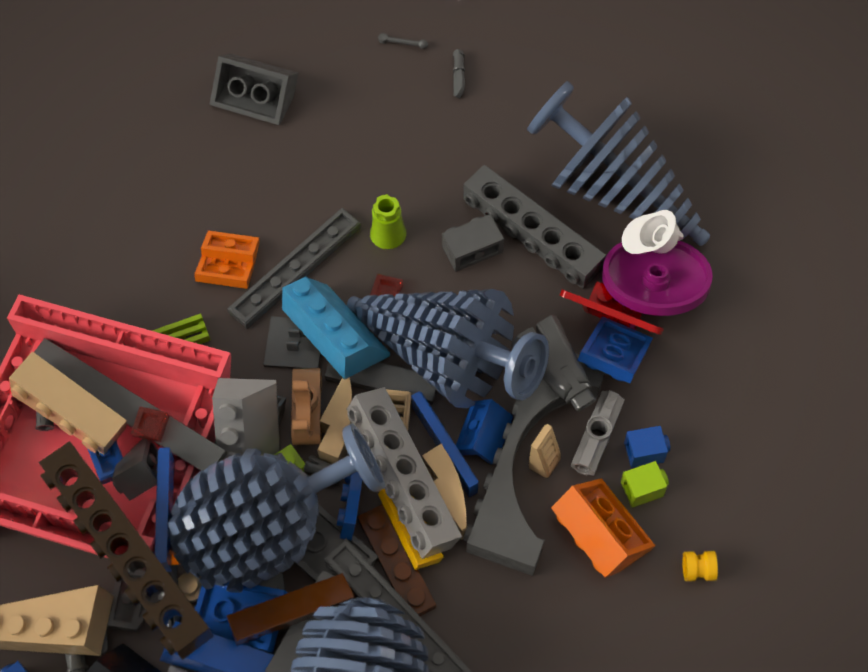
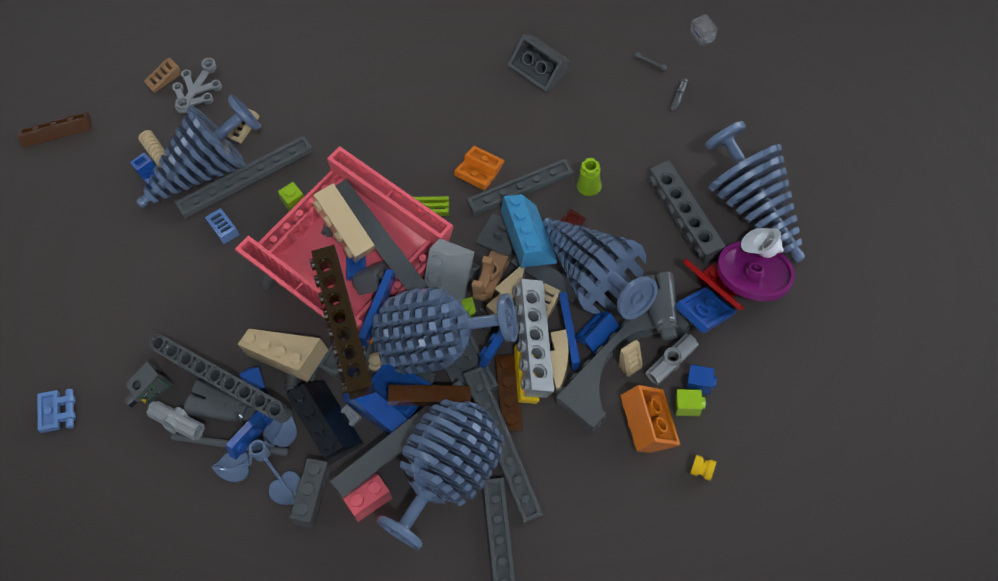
camera: 25 degrees right, 0 degrees up
clear red tile [131,406,170,443] -> none
dark grey brick [442,214,504,272] -> none

